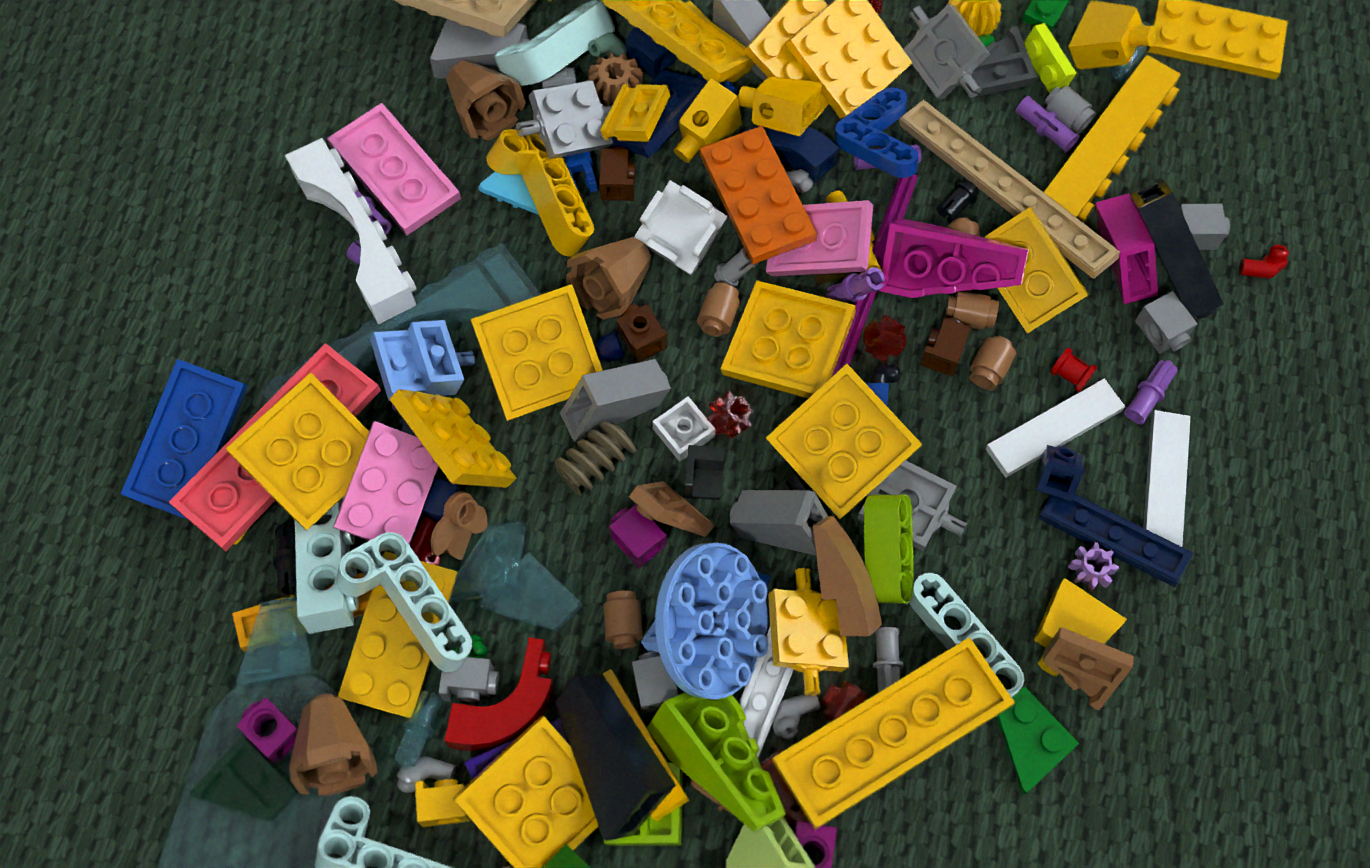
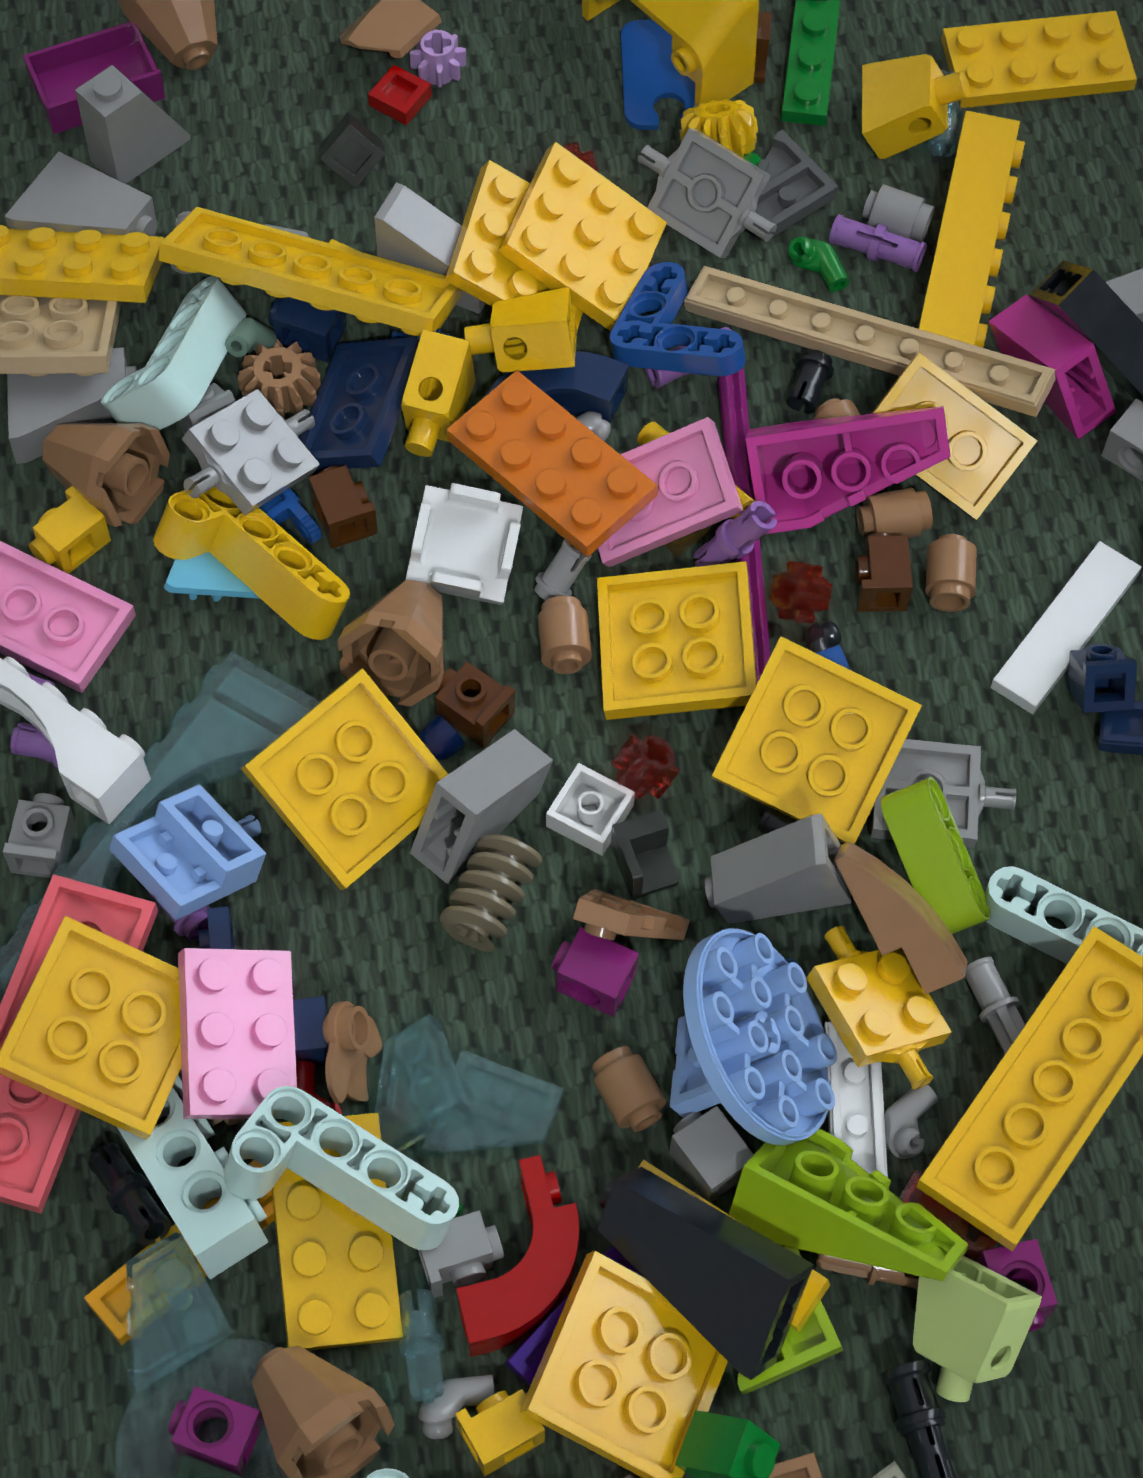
camera: 25 degrees left, 5 degrees down
yellow plate [389,389,517,488] -> none
yellow plate [600,84,670,142] -> none
clear red gear [821,681,868,722] -> none
neon yellow plate [1024,23,1077,93] -> none
red bush [1050,347,1098,393] -> none
none -> light grey brick [3,793,76,878]
none -> yellow brick [28,486,111,574]
none -> green arm [787,236,850,293]

